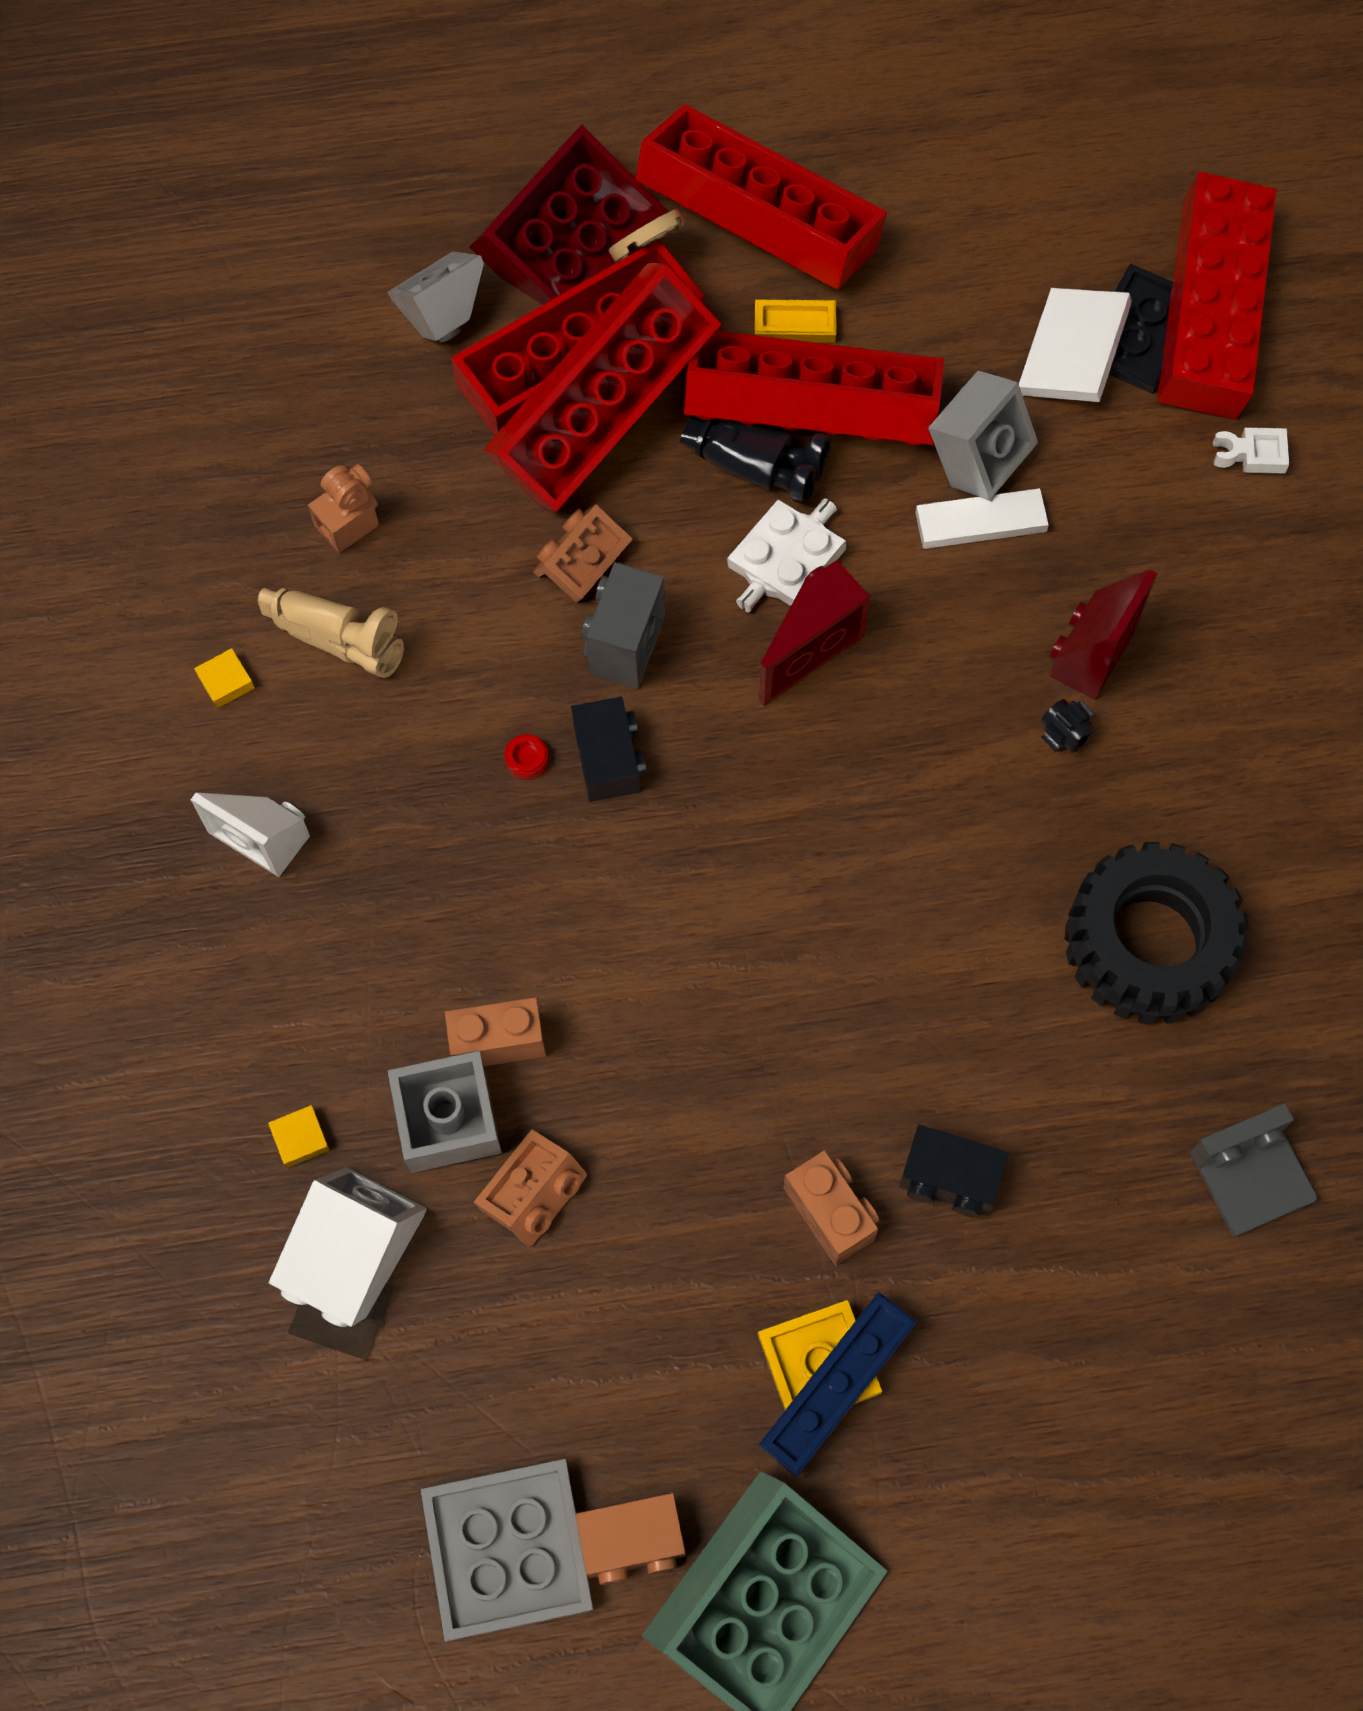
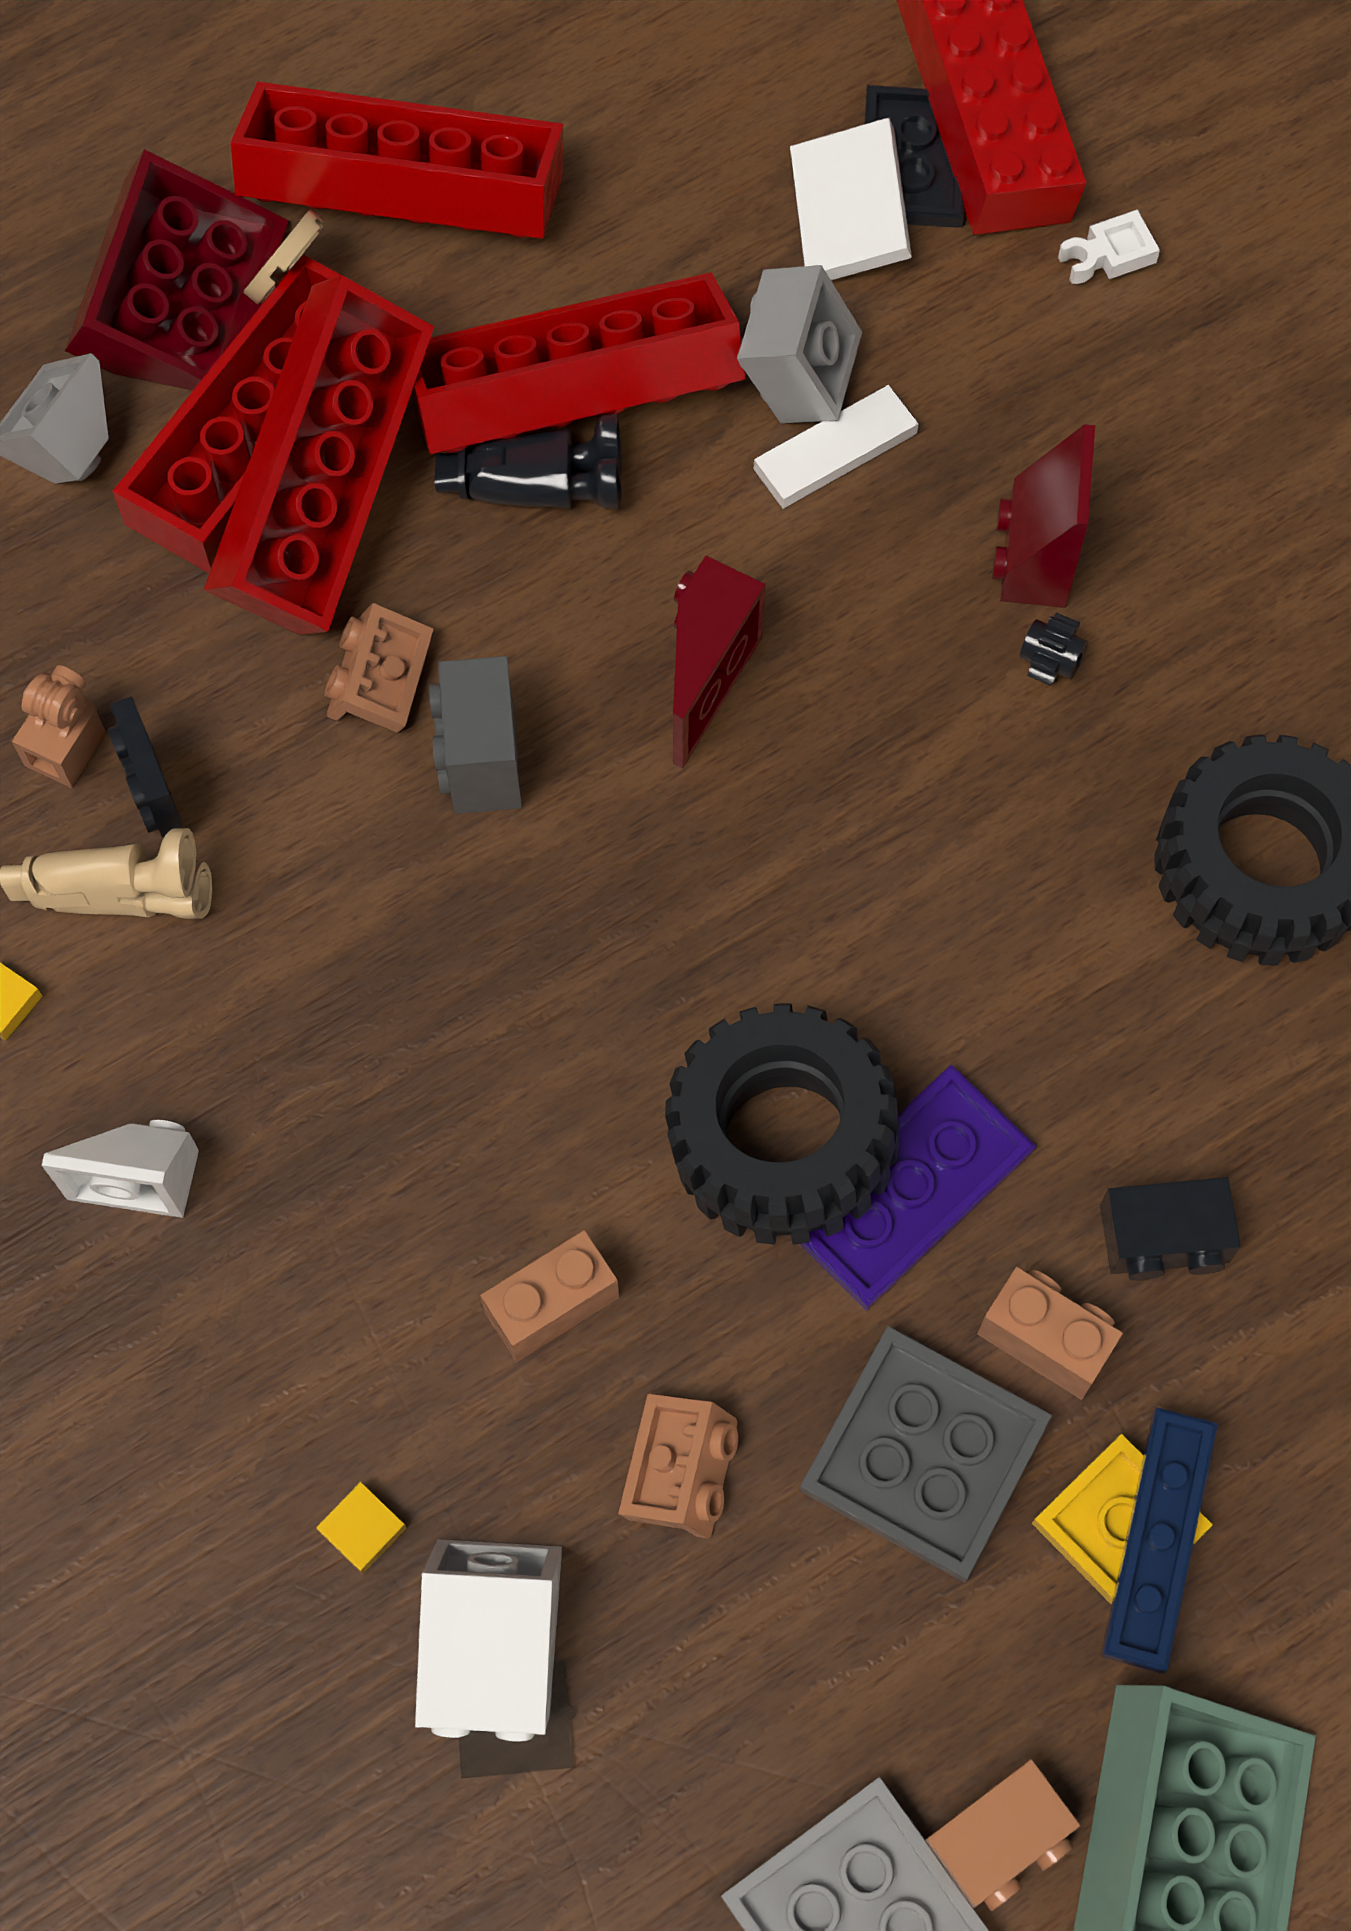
camera: 25 degrees left, 0 degrees up
light grey brick [387,1051,502,1173] -> none
red tile [504,734,549,780] -> none
black brick [571,696,647,802] -> none
white plate [727,498,846,612] -> none
yellow tile [755,300,836,343] -> none
none -> black plate [107,696,184,838]
none -> black tyre [665,1003,899,1245]
none -> dark grey plate [799,1326,1052,1583]
none -> dark purple tile [800,1065,1036,1312]

